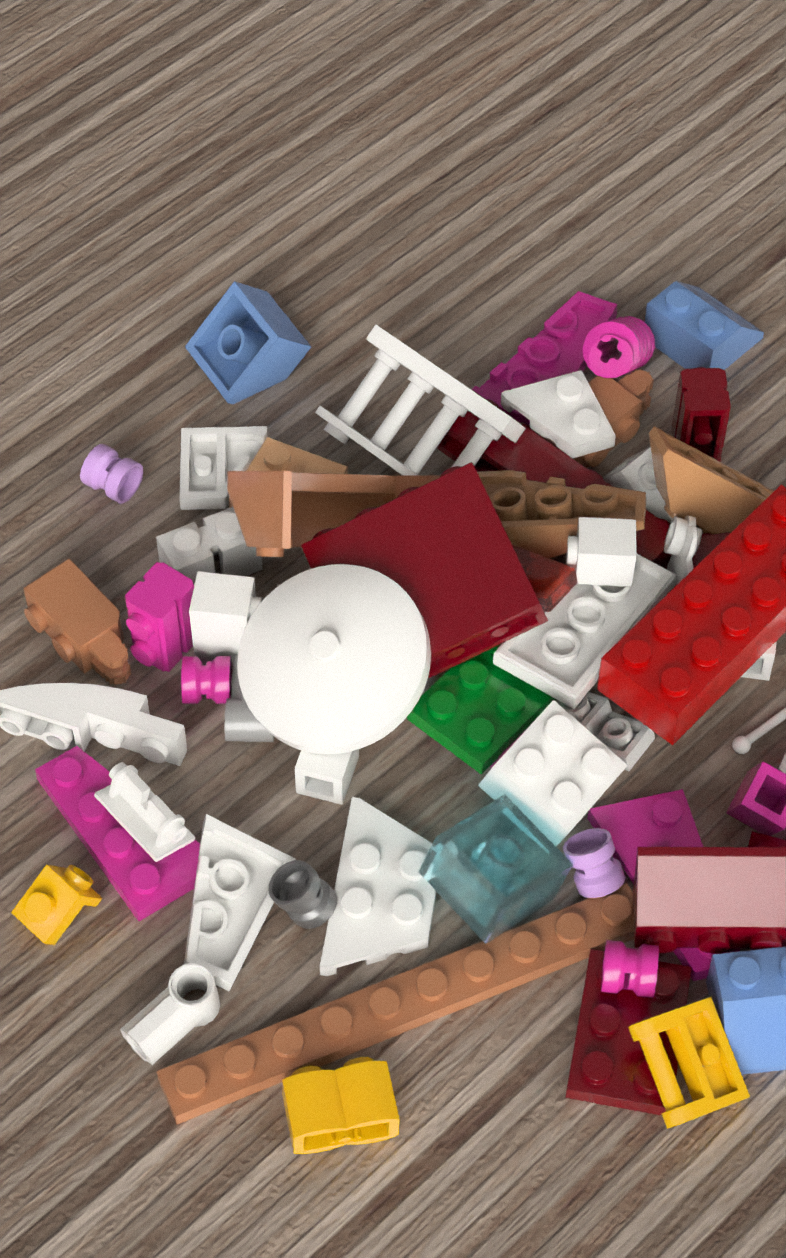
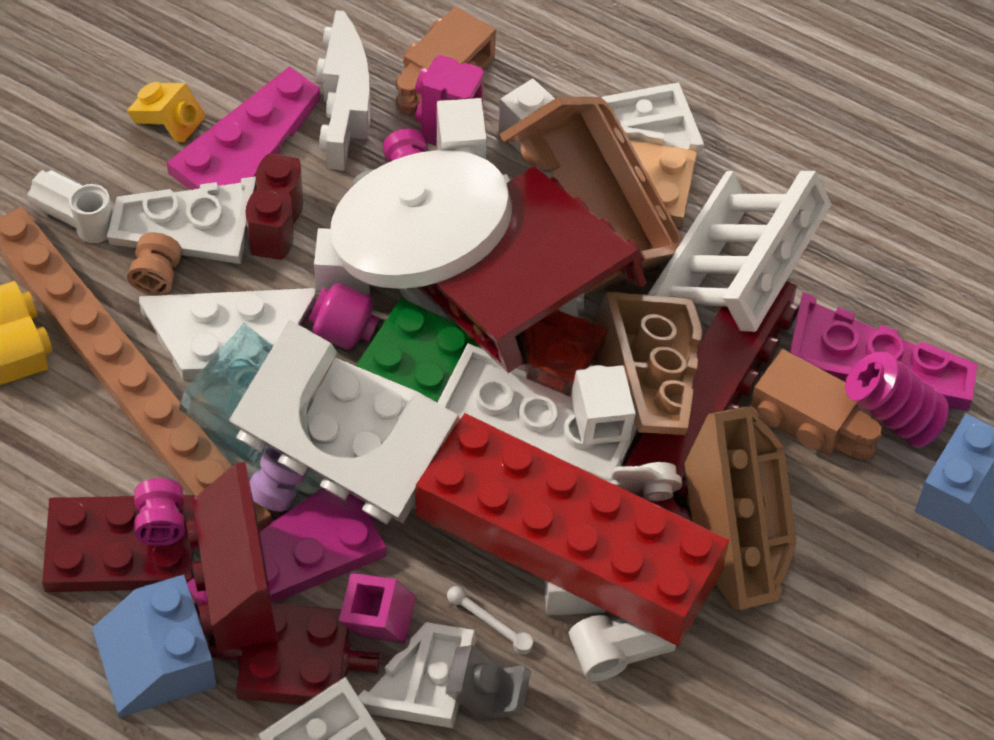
camera: 75 degrees right, 0 degrees up
lavender wheel [80,444,143,504] -> none
white hinge [94,762,195,862] -> none
medium blue slope [185,281,311,404] -> none
flat silver wheel [269,860,337,929] -> none
white wing [501,370,616,459] -> none
yellow plate [628,997,750,1129] -> none
dark red brick [671,367,731,462] -> none
none -> nougat wheel [127,232,182,296]
none -> white arch [229,320,460,525]
none -> dark red brick [245,154,303,260]
none -> dark pink head [308,283,379,350]

